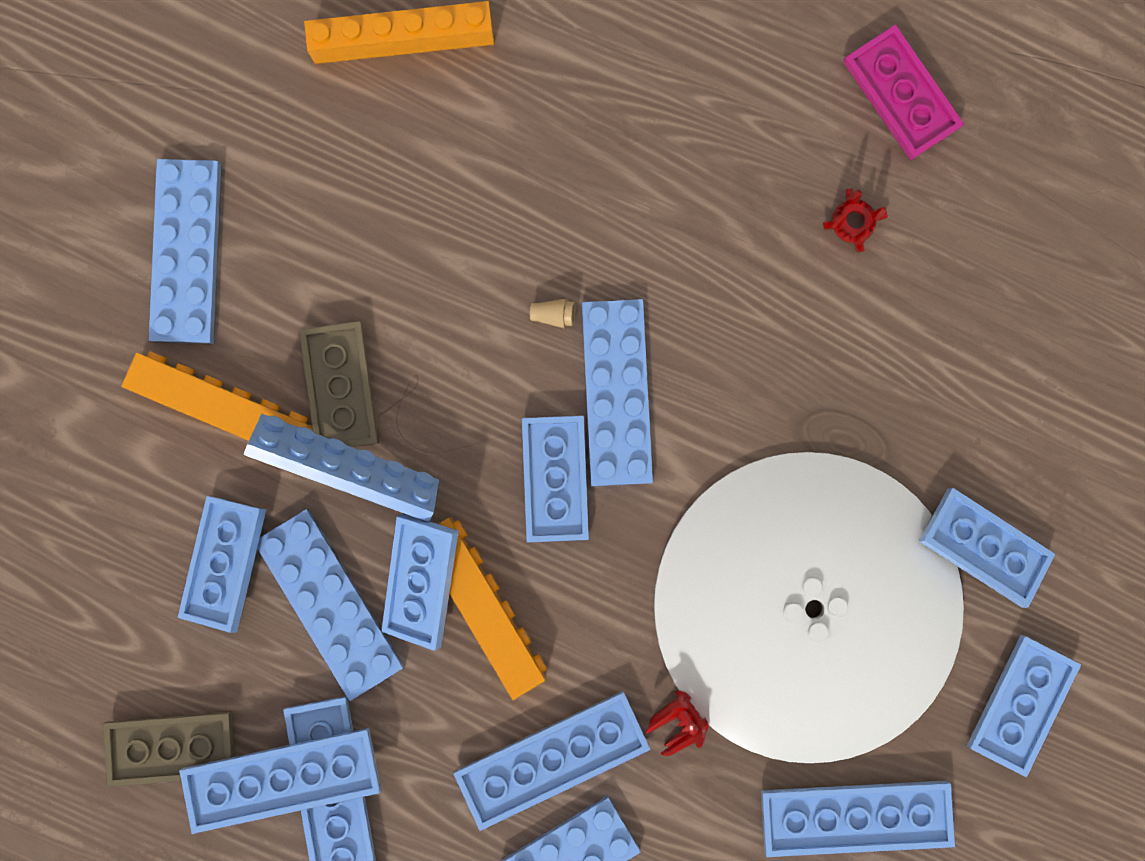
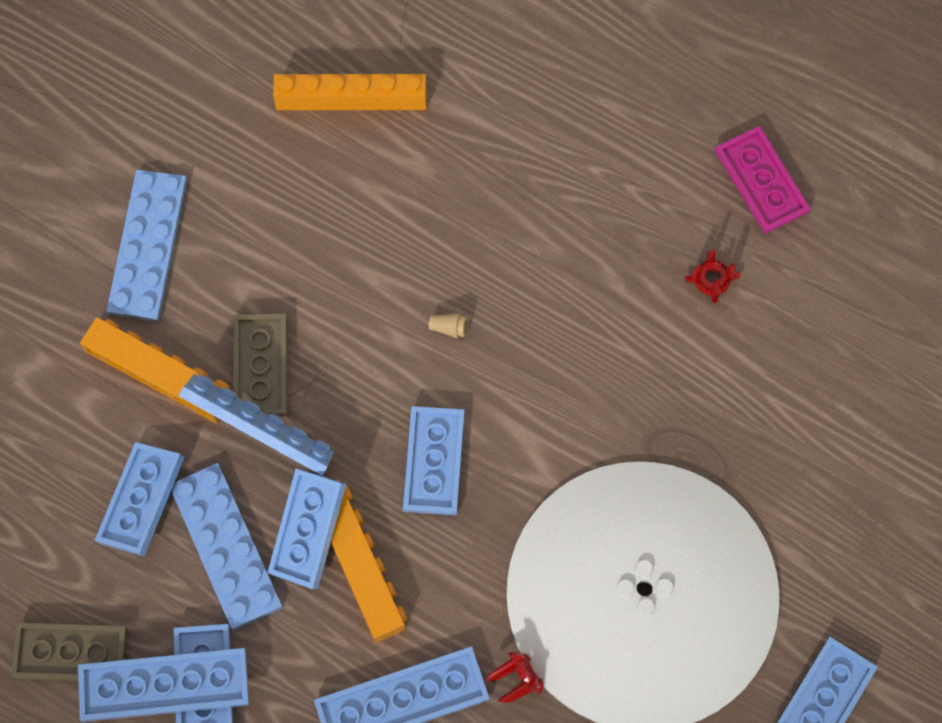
camera: 10 degrees right, 15 degrees down
light blue plate [582,299,653,486] -> none
light blue plate [919,488,1055,608] -> none

